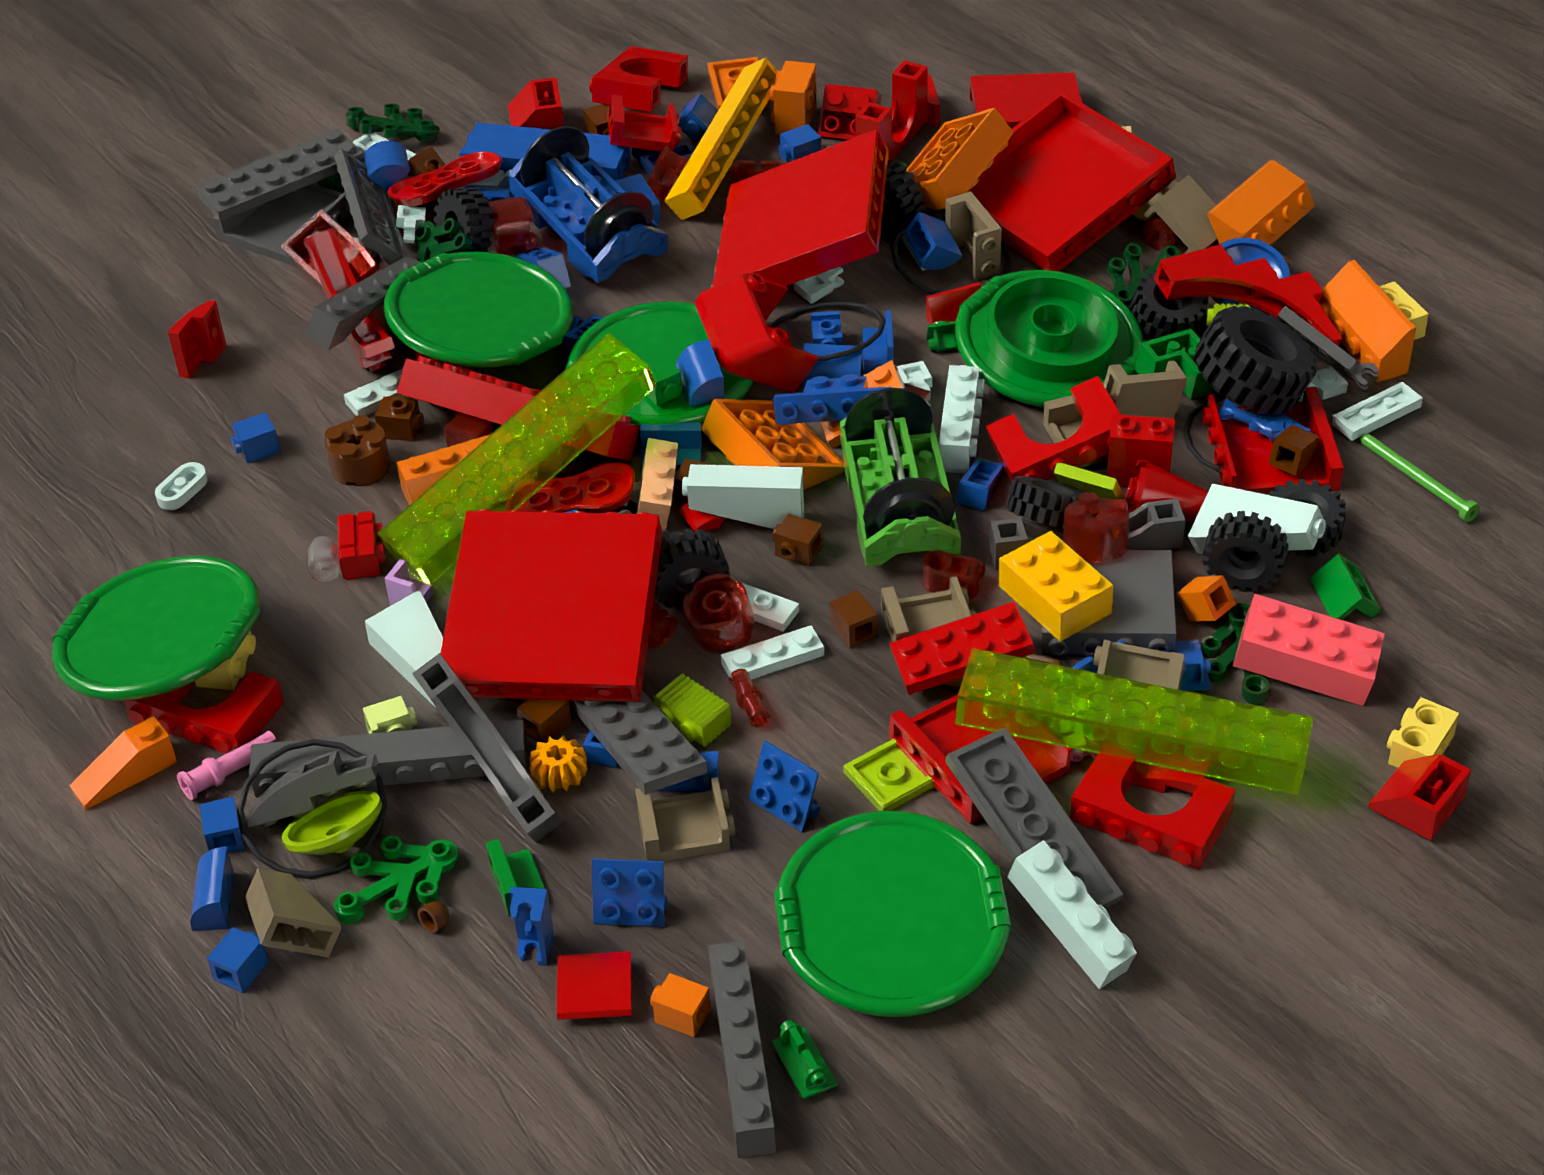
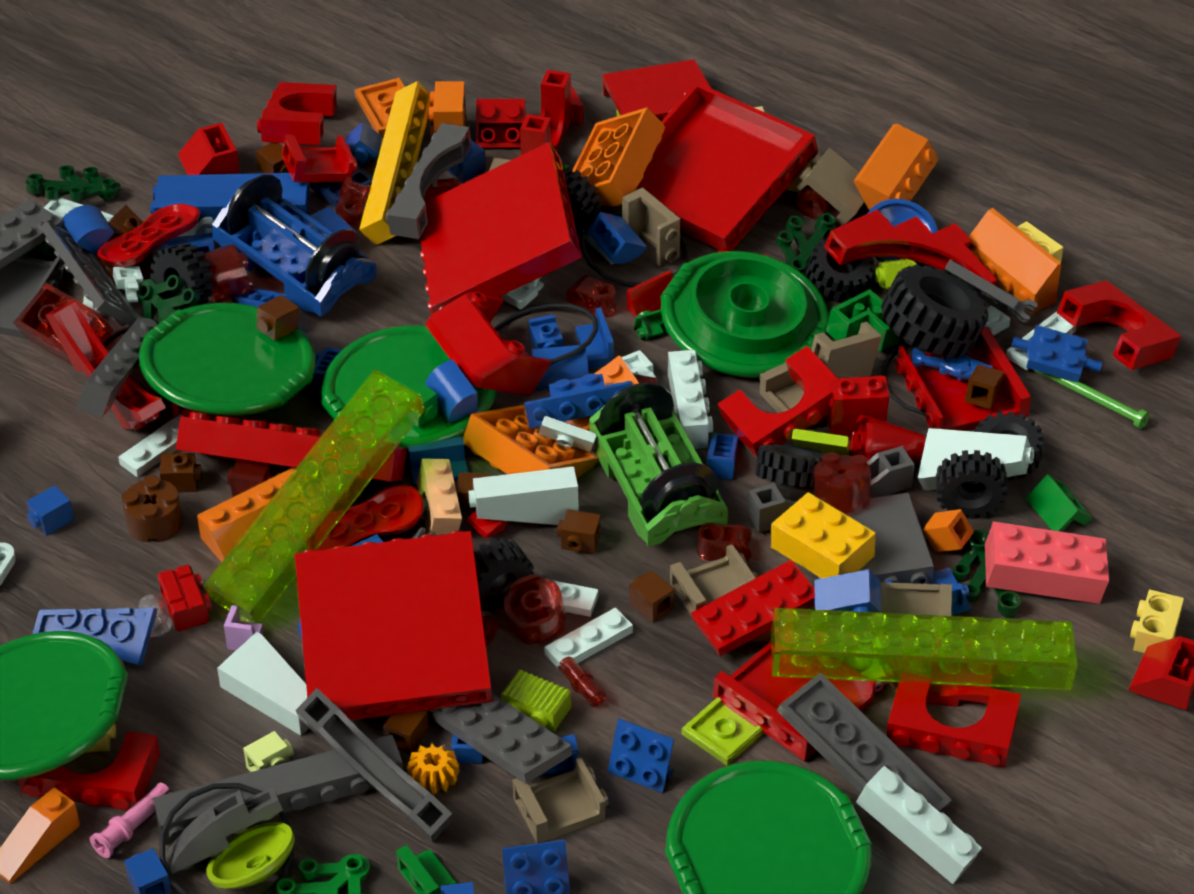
camera: 15 degrees left, 0 degrees up
none -> wing [32,607,158,666]
none -> reddish brown brick [256,295,299,341]
none -> dark grey arch [386,123,472,239]
none -> light aqua plate [538,416,597,452]
none -> clear red piece [566,275,617,318]
none -> brick [814,569,882,624]
none -> blue plate [1011,325,1102,382]
none -> red arch [1057,280,1182,370]

